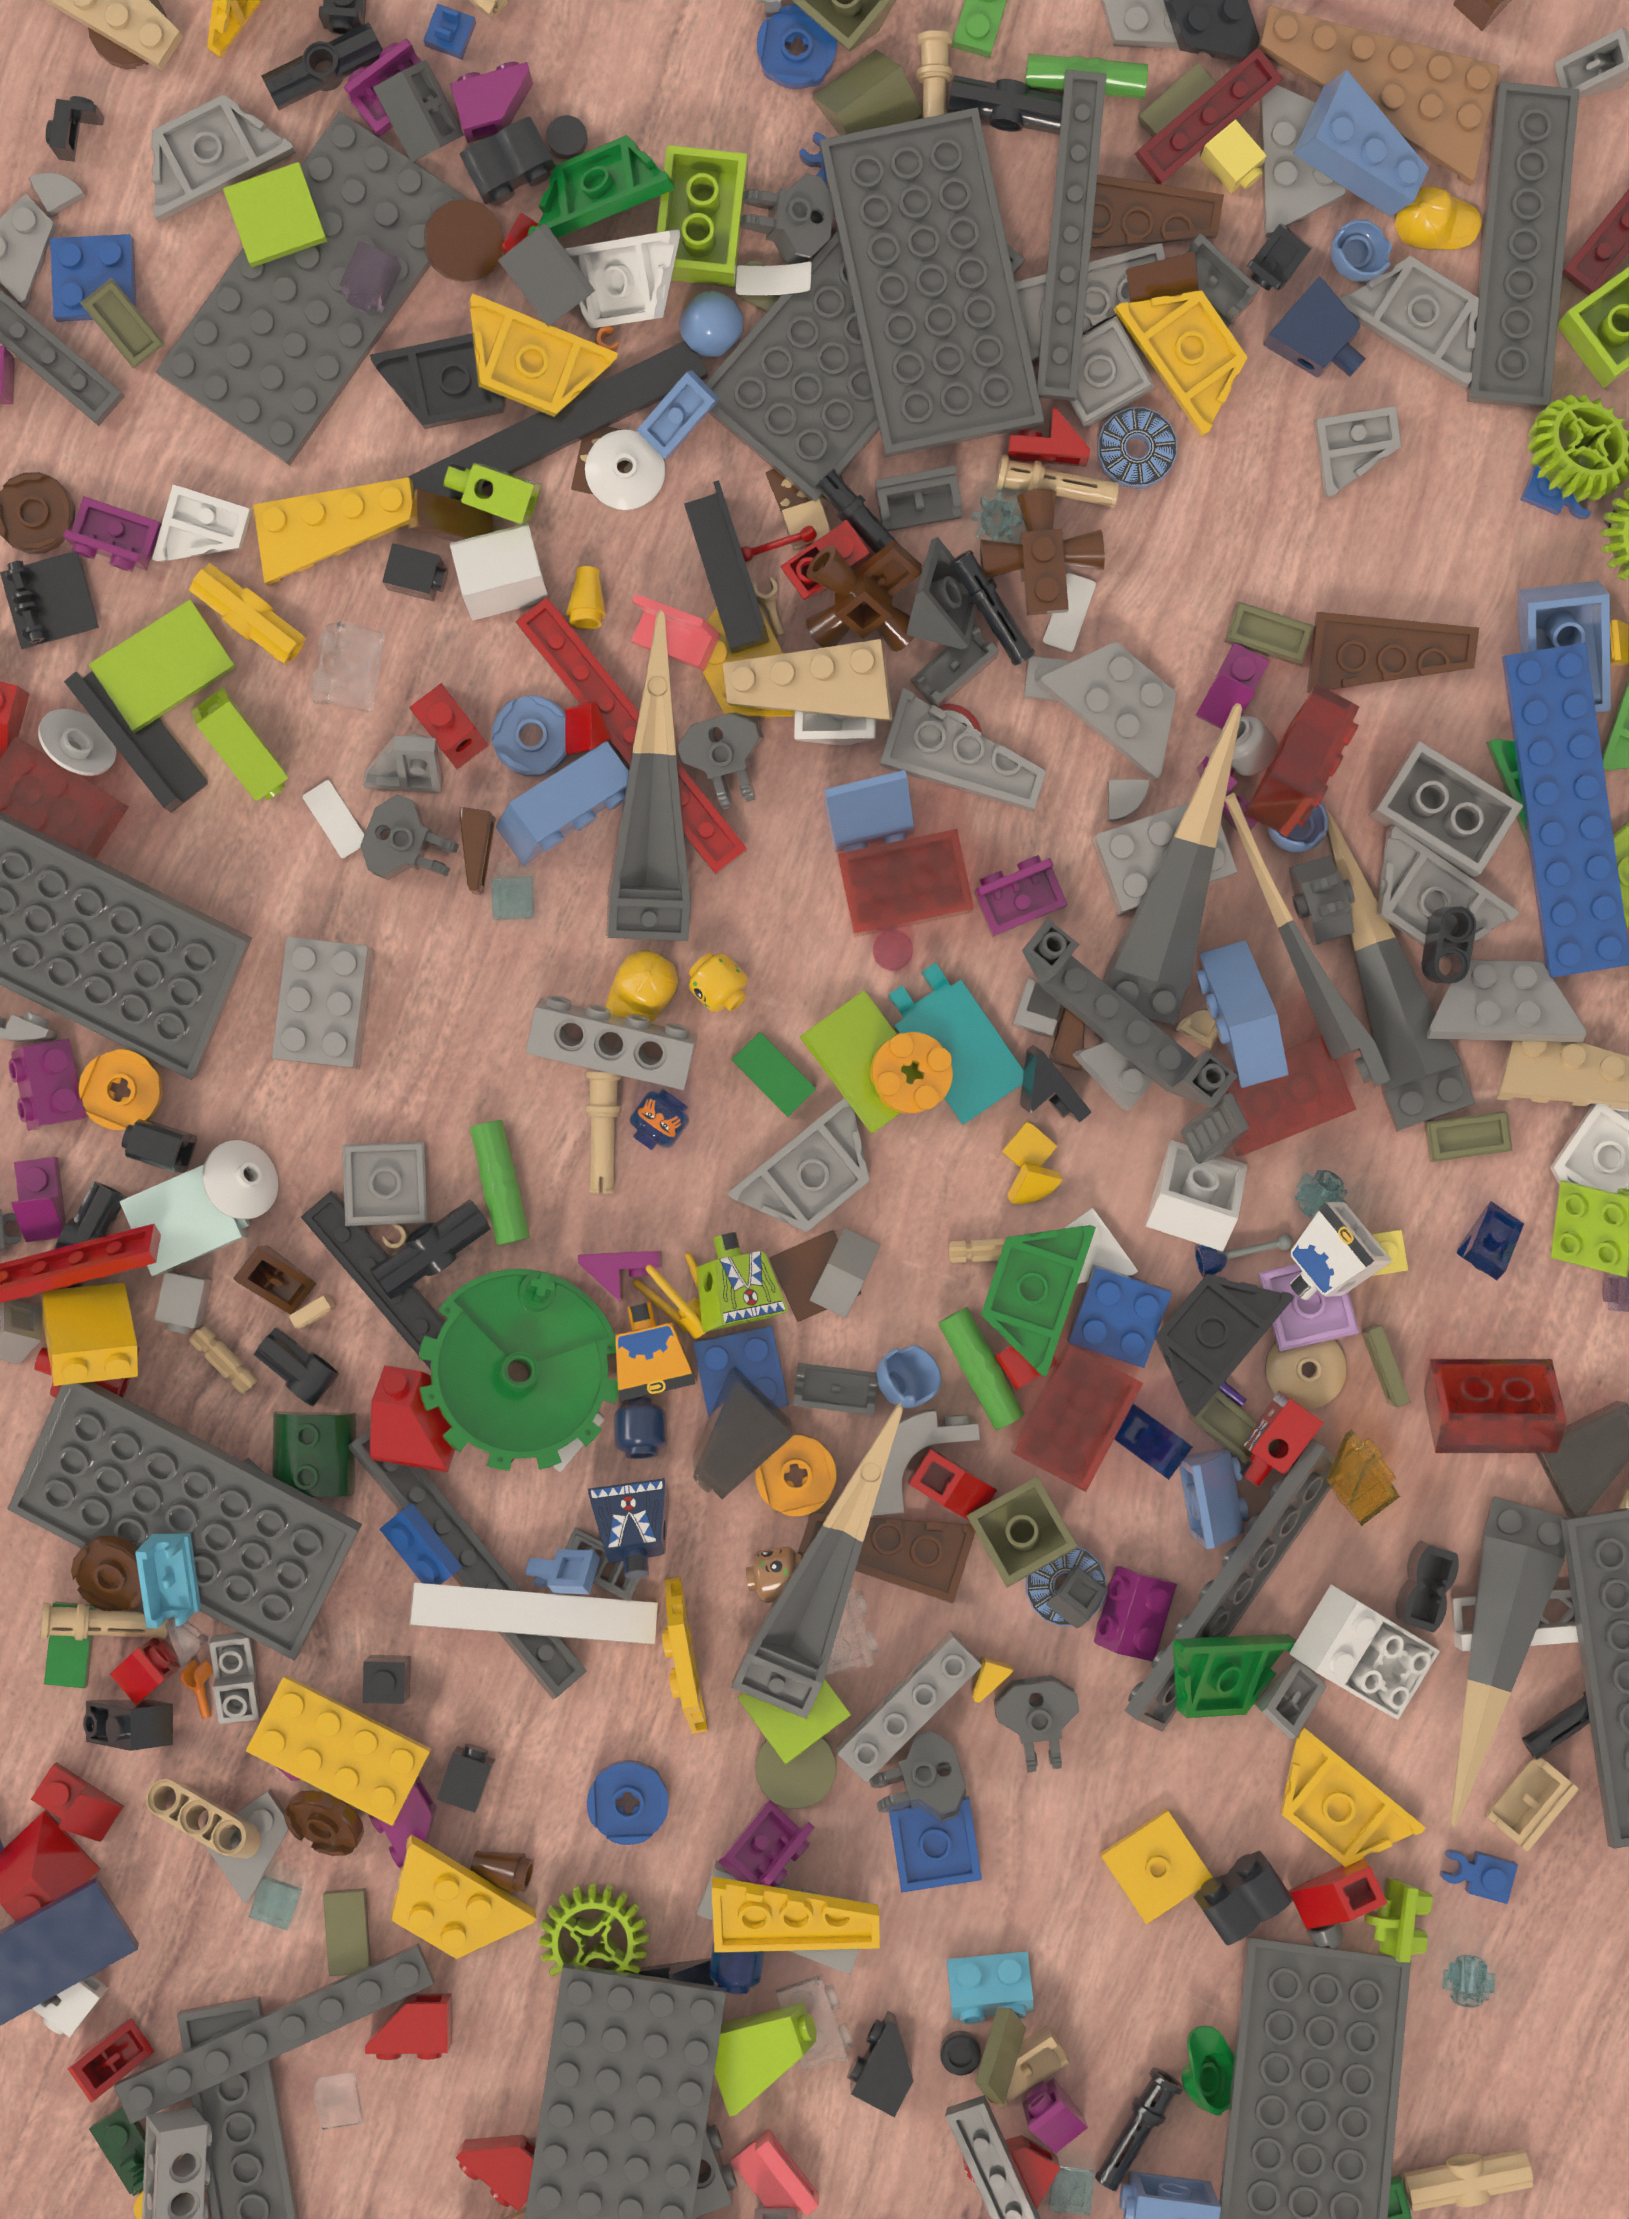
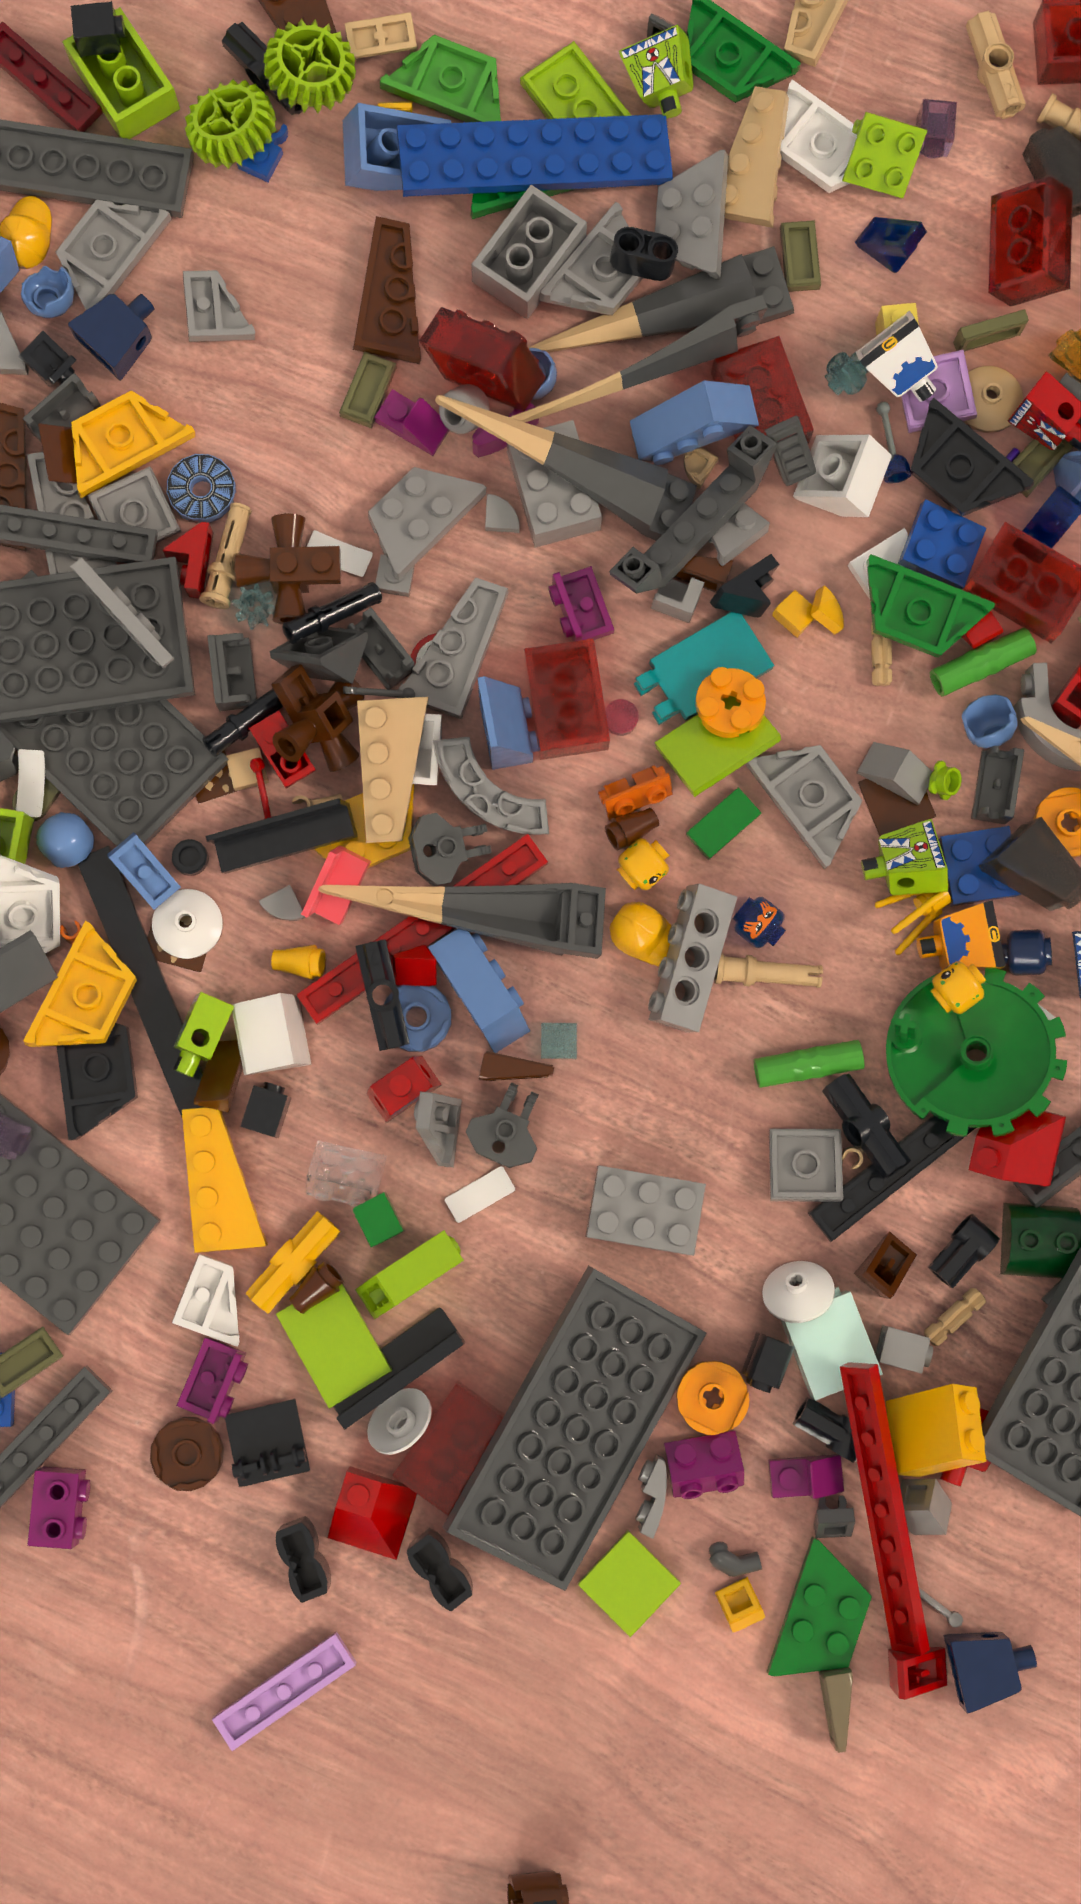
camera: 90 degrees left, 5 degrees down
tan tile [288,1294,336,1329] -> none
magenta slope [578,1251,662,1302] -> none
dark grey hinge [1289,855,1355,945] -> none
none -> light grey wing [70,557,174,669]
none -> black tile [172,839,209,876]
none -> light grey tile [259,885,306,921]
none -> reddish brown cone [289,1261,344,1314]
none -> dark grey hinge [343,686,415,698]
none -> green panel [353,1192,405,1248]
none -> black piece [355,939,410,1051]
none -> light grey tile [433,737,549,835]
none -> orange hinge [598,765,673,821]
none -> reddish brown cone [605,807,659,850]
none -> lime plate [928,761,962,800]
none -> yellow head [930,961,986,1014]

